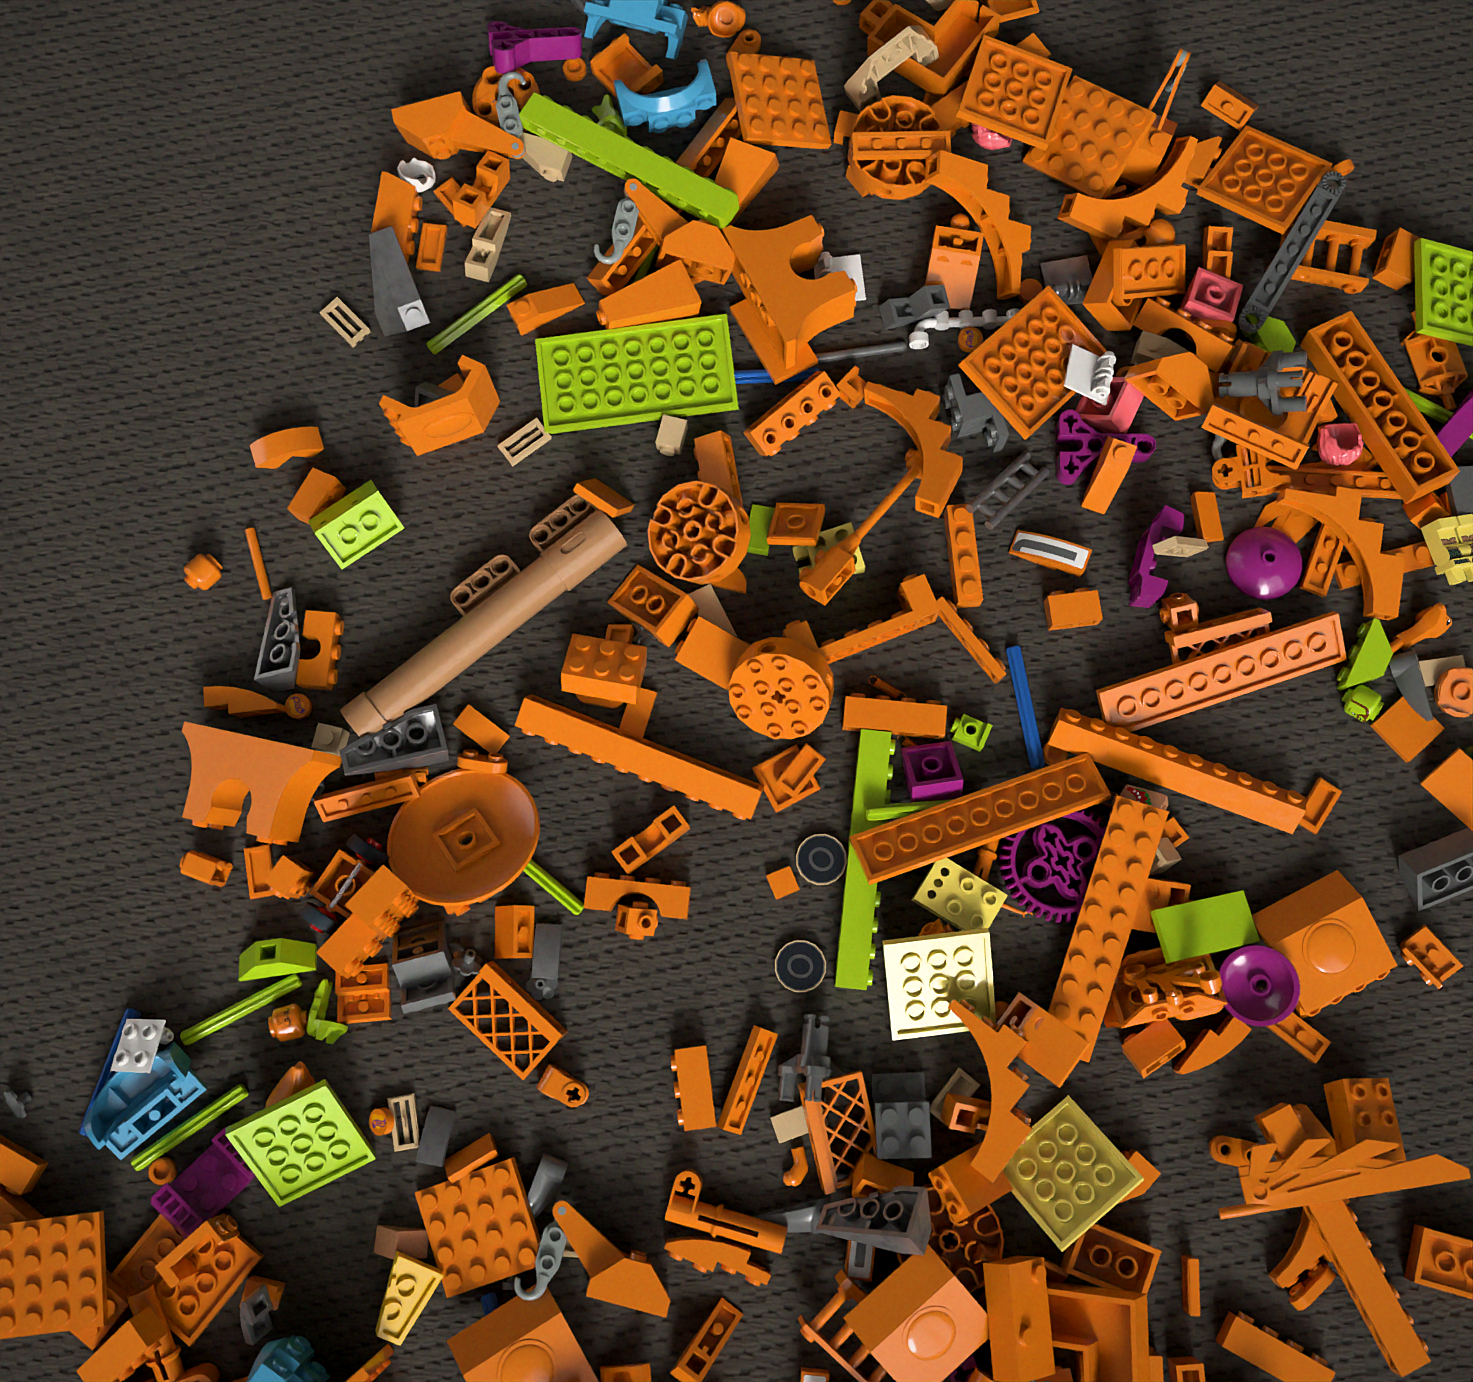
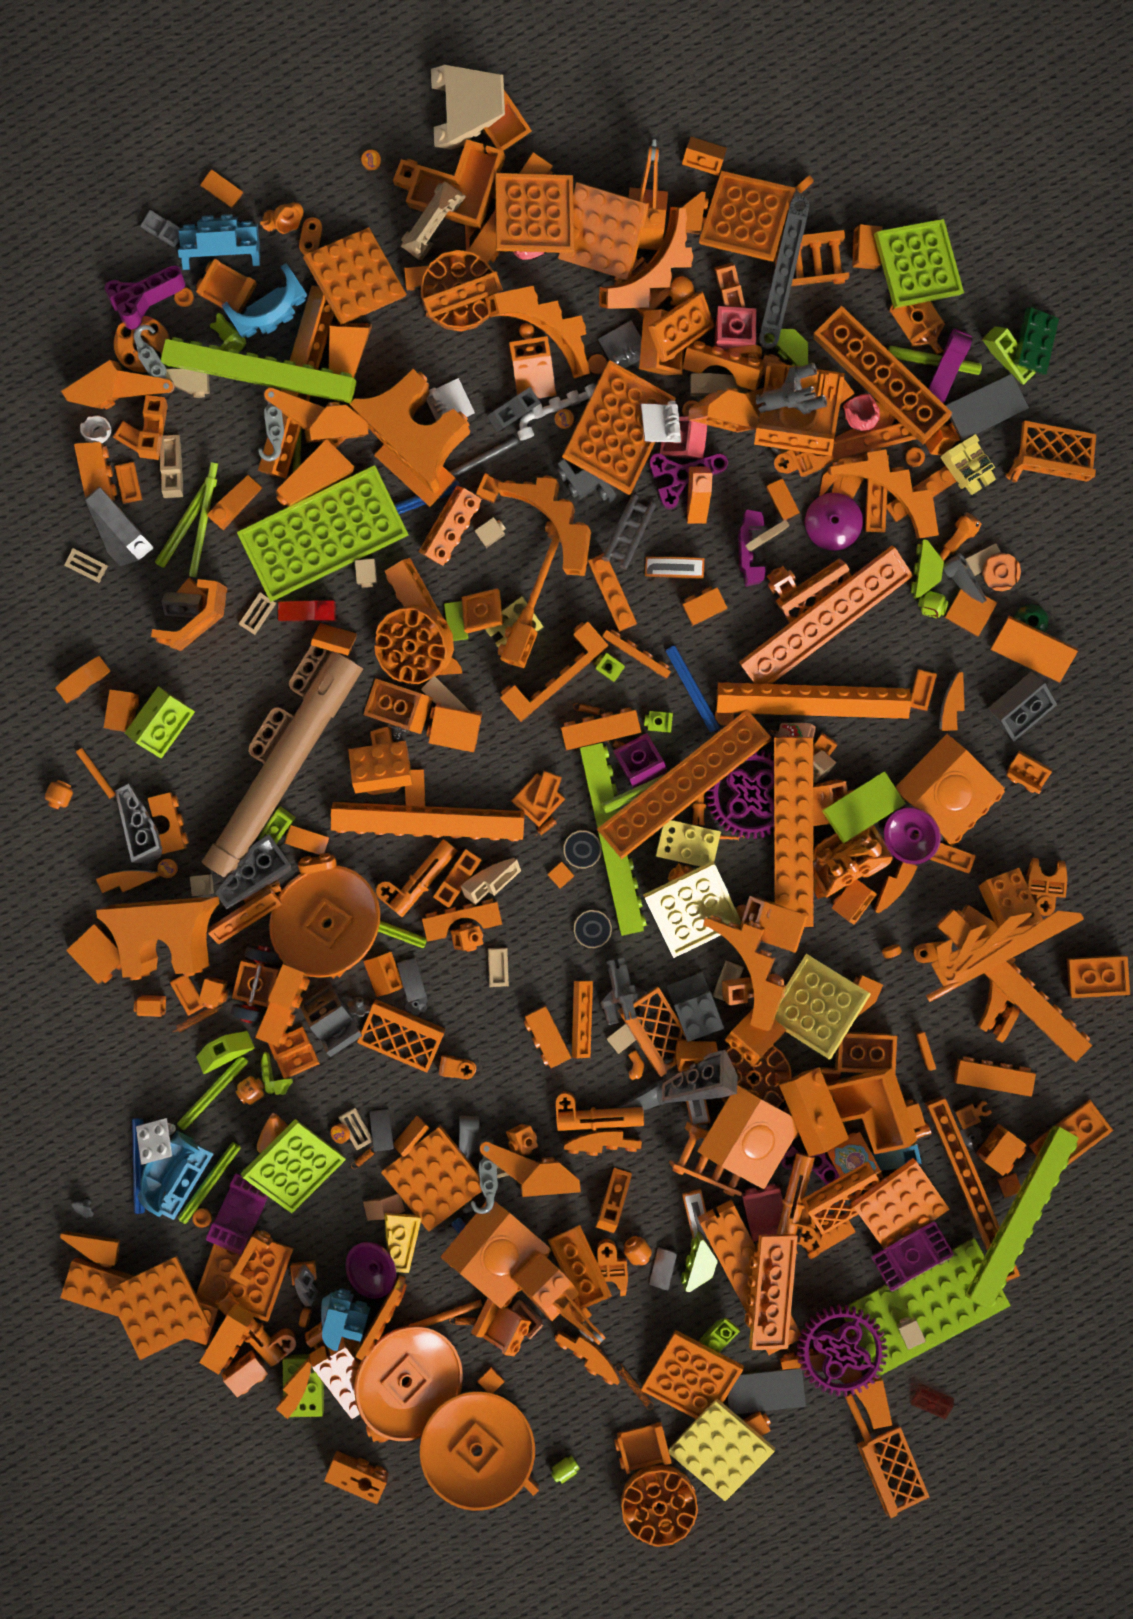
camera: 25 degrees left, 10 degrees up
orange brick [728,637,834,739] -> none
none -> orange panel [66,923,121,984]
none -> orange piece [172,1006,222,1032]
none -> lime bar [189,462,218,577]
none -> lime slope [257,806,296,844]
none -> red slope [278,601,336,621]
none -> orange tile [299,1308,312,1328]
none -> magenta dish [346,1242,396,1299]
none -> orange piece [351,1146,377,1169]
none -> orange piece [376,839,457,917]
none -> tan slope [461,858,521,905]
none -> tan brick [475,518,506,548]
none -> tan tile [488,948,509,987]
none -> orange brick [506,1124,538,1156]
none -> orange piece [534,816,559,837]
none -> lime brick [594,653,625,682]
none -> orange tile [882,944,902,958]
none -> orange tile [905,447,925,467]
none -> orange slope [940,672,965,731]
none -> orange piece [1026,858,1068,916]

